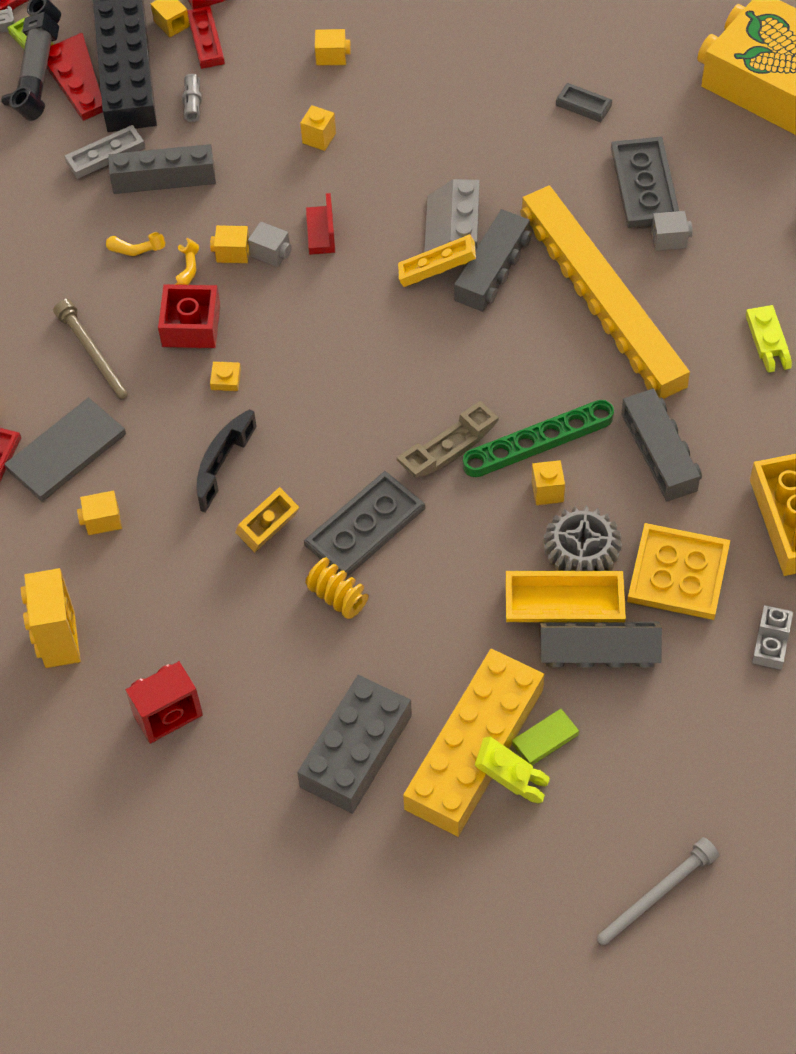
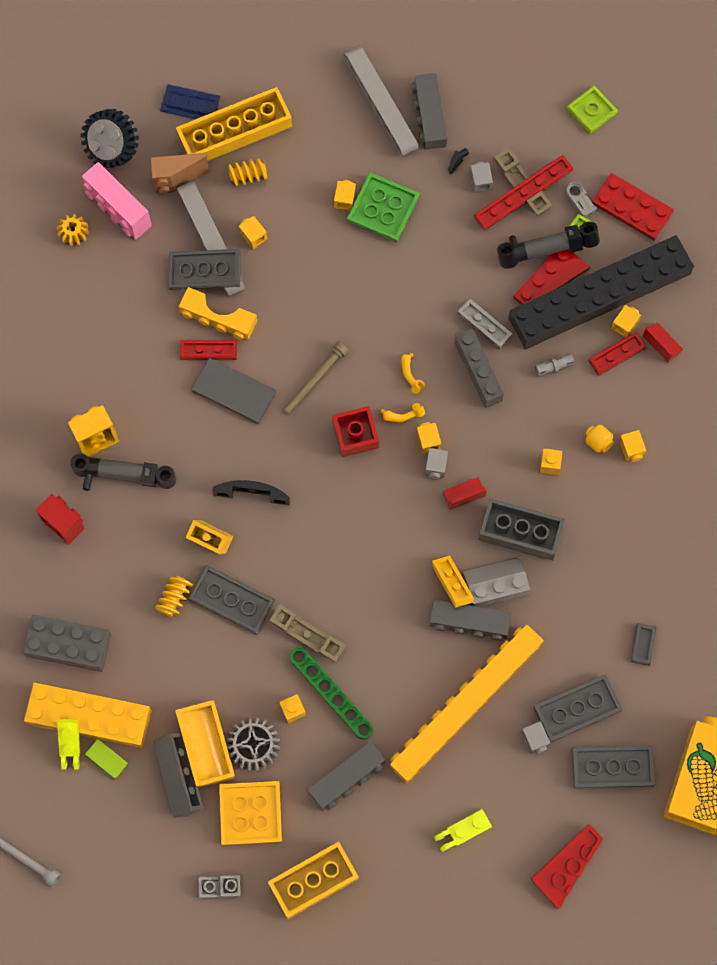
camera: 70 degrees right, 15 degrees up
yellow brick [77,491,122,535] -> none
yellow plate [210,362,241,391] -> none
none -> piece [70,453,176,491]
none -> dark grey brick [478,498,565,561]
none -> dark grey plate [572,746,655,789]
none -> yellow head [585,425,614,453]

